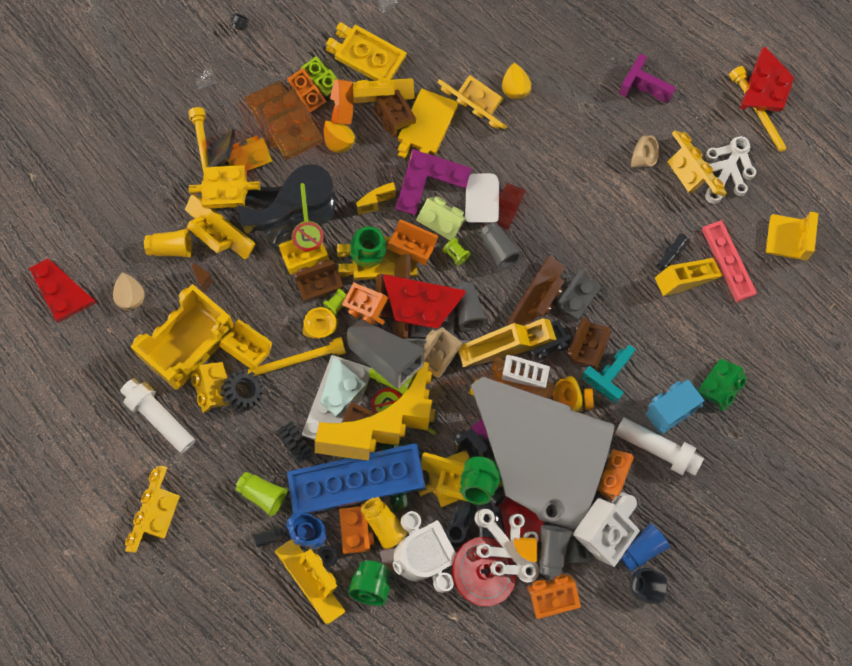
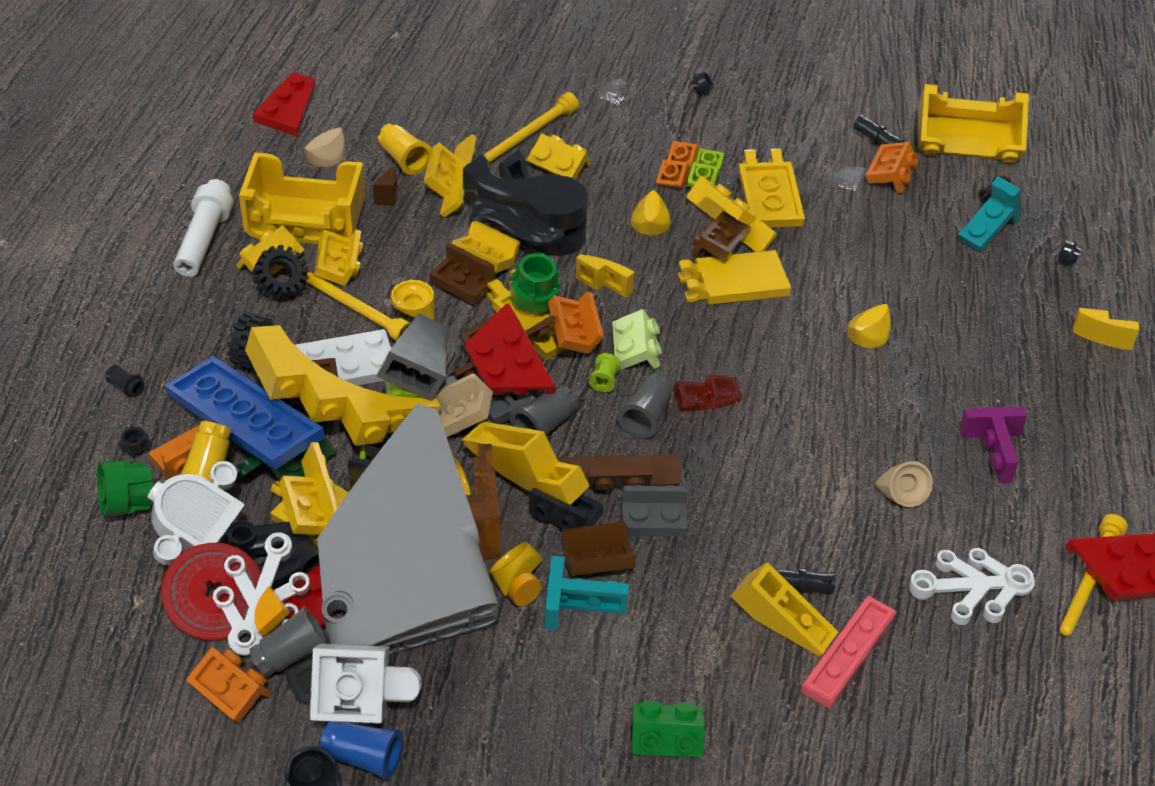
camera: 55 degrees right, 25 degrees down
yellow bracket [125,466,180,553] -> none
yellow plate [189,165,260,209] -> none
black piece [208,129,236,167] -> none
lime plant [235,472,288,517] -> none
clear orange bracket [244,80,324,160] -> none
yellow bracket [275,539,345,625] -> none
blue hair [286,513,326,549] -> none
piece [292,183,324,251] -> none
light aqua wing [320,357,366,418] -> none
lime bush [323,289,347,317] -> none
orange slope [330,79,354,125] -> none
orange bracket [342,283,388,325] -> none
magenta plate [395,149,472,216] -> none
yellow bracket [437,75,508,130] -> none
green piece [460,457,501,505] -> none
white sticker [465,173,499,222] -> none
black plate [487,487,507,507] -> none
white slope [502,355,550,389] -> none
orange bracket [597,449,634,501] -> none
white piece [615,417,704,476] -> none
dark azure brick [645,380,705,435] -> none
yellow bracket [667,130,727,196] -> none
yellow bracket [766,212,819,261] -> none

